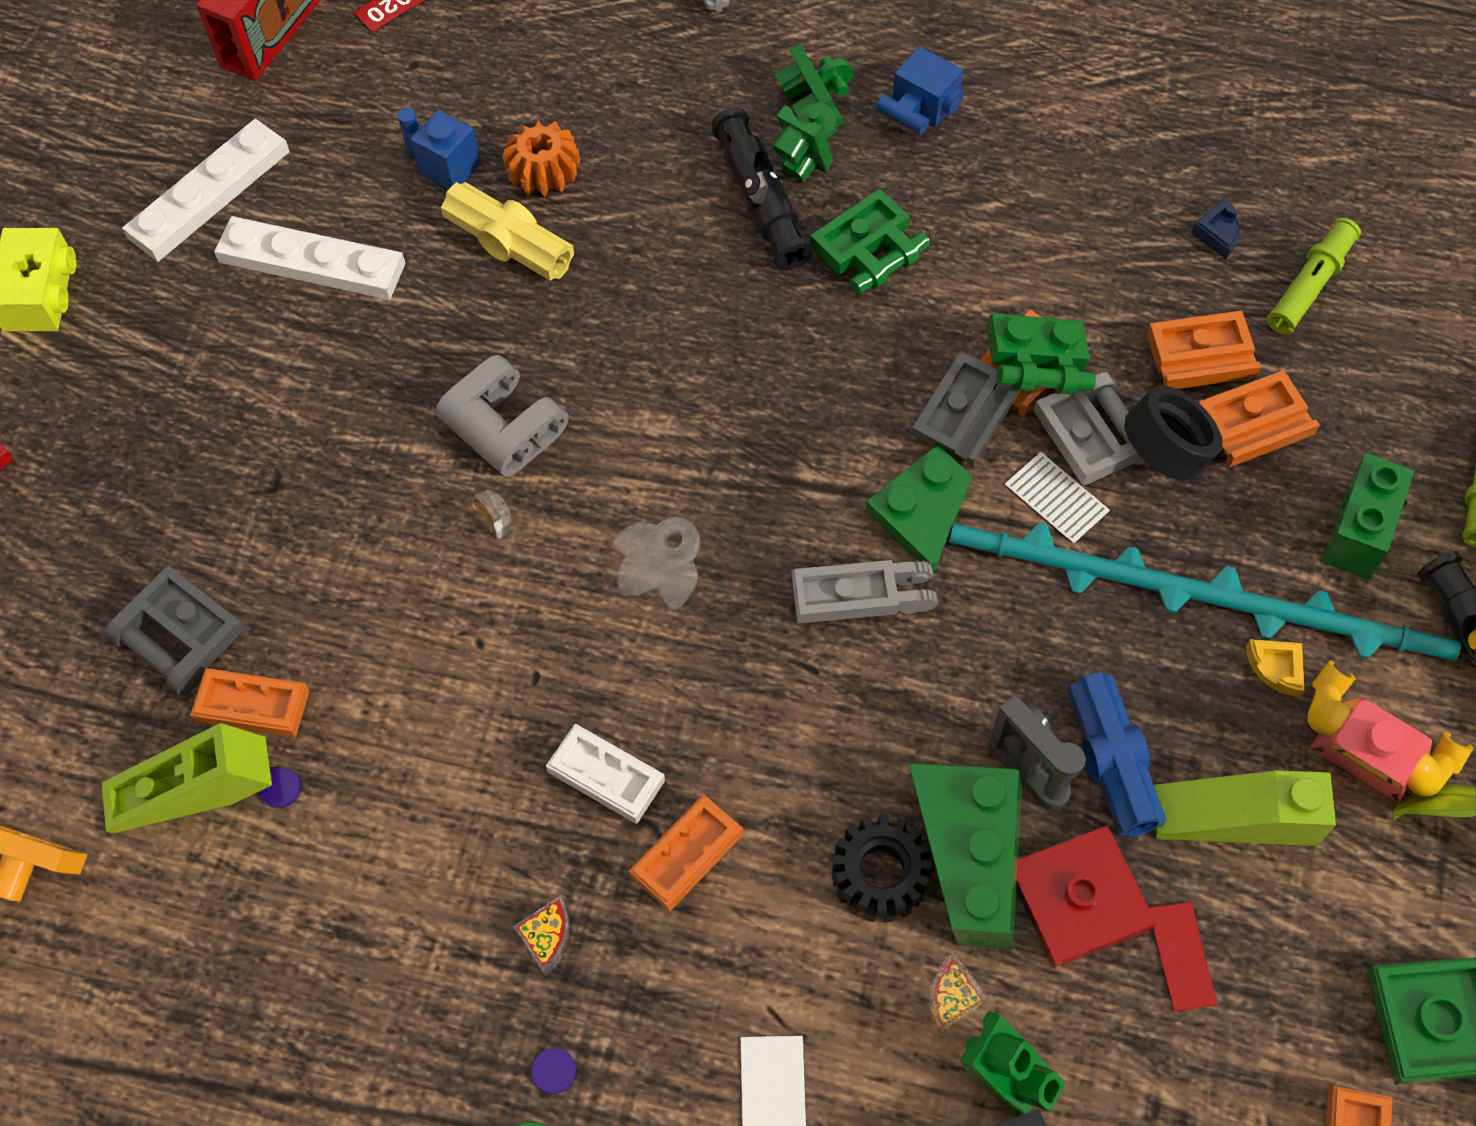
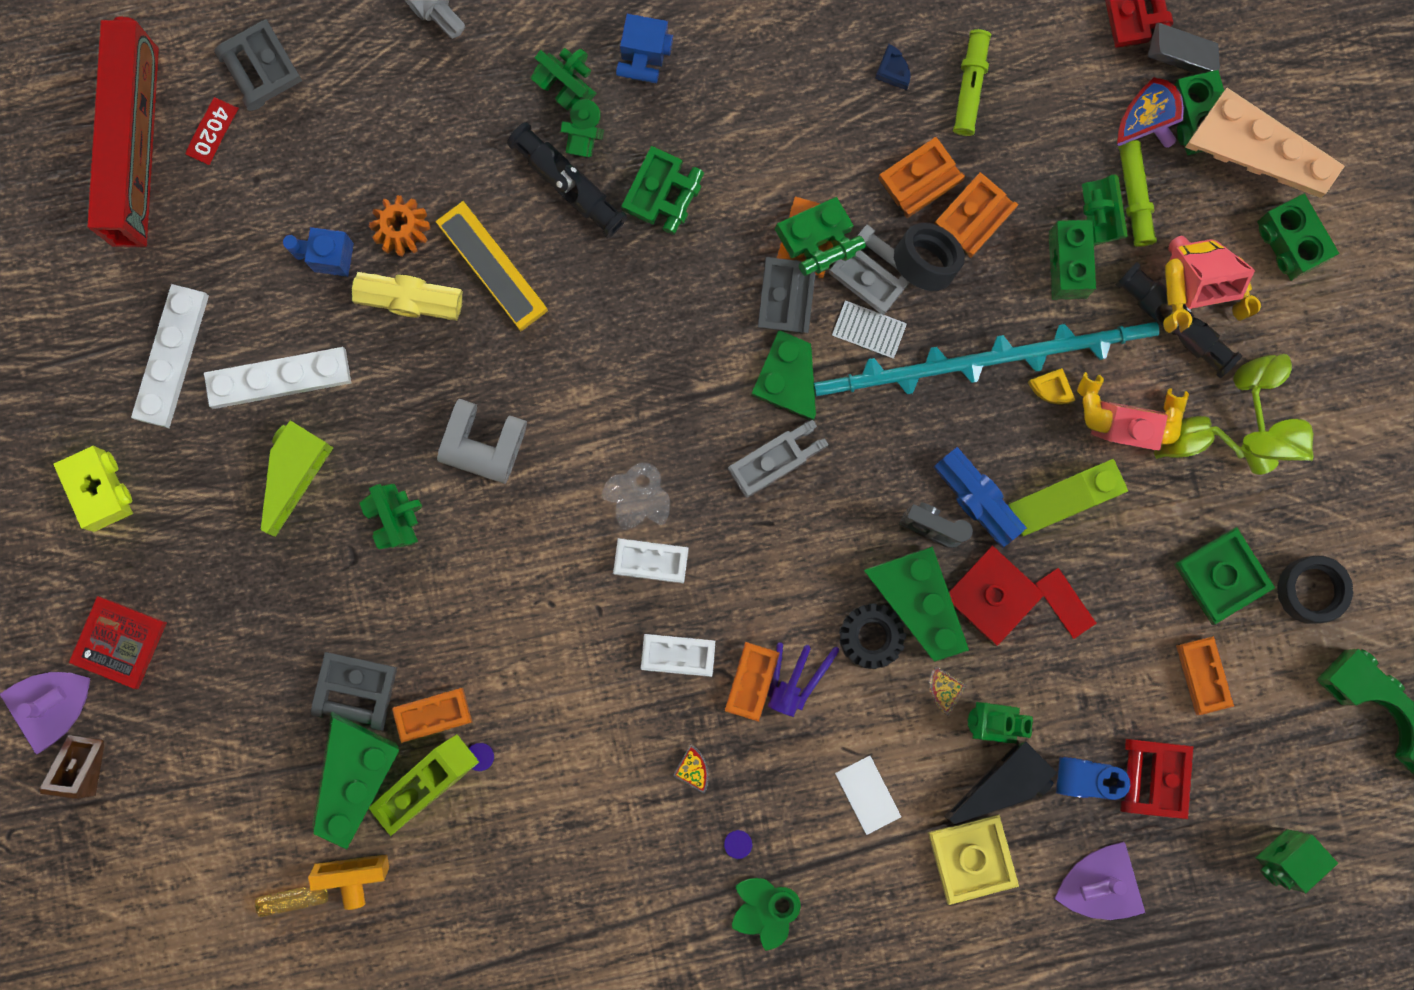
camera: 30 degrees left, 20 degrees up
clear tile [472,489,513,539] -> none
none -> lime slope [261,420,333,537]
none -> green wedge [312,712,399,849]
none -> green hips [359,484,423,549]
none -> tile [436,201,548,332]
none -> white plate [613,538,689,584]
none -> dark purple plant [767,642,839,717]
none -> green hips [1082,174,1128,246]

